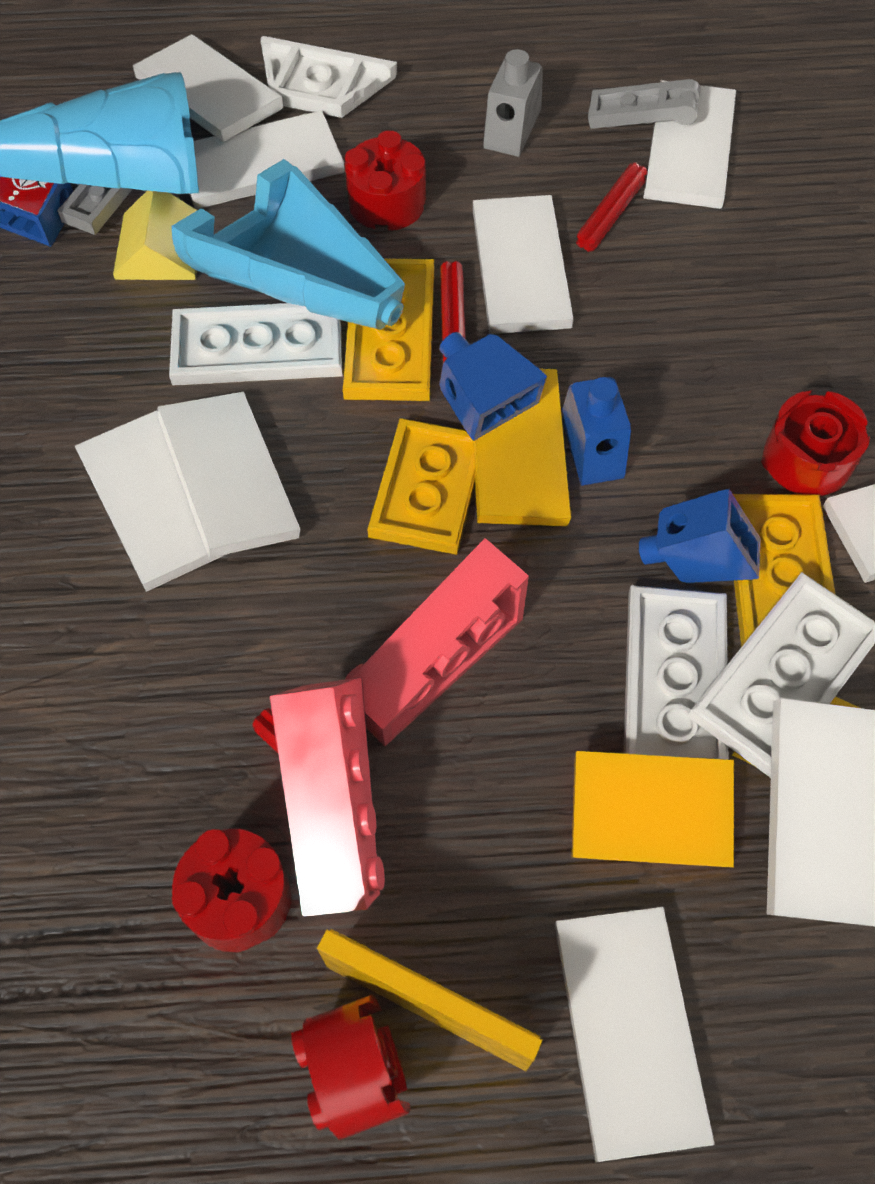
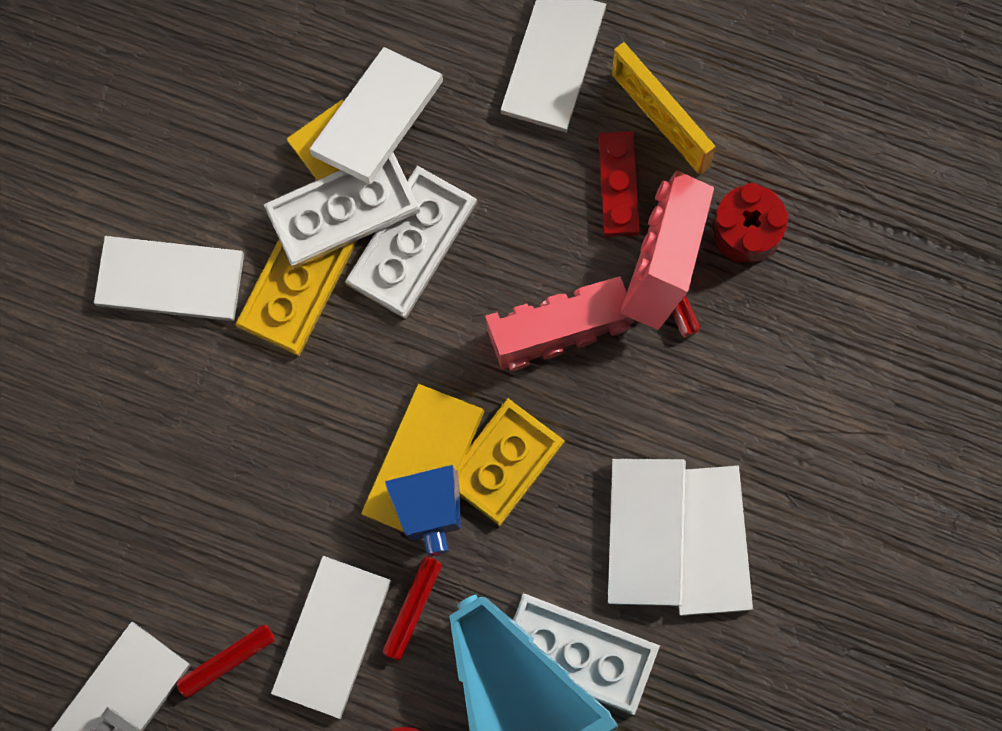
camera: 150 degrees left, 15 degrees up
red brick [291,994,410,1140] -> none
yellow tile [343,259,434,401] -> none
blue torso [561,377,631,486] -> none
yellow tile [571,751,734,867] -> none
blue torso [639,489,761,583] -> none
red brick [761,390,870,497] -> none
none -> red plate [598,131,640,237]

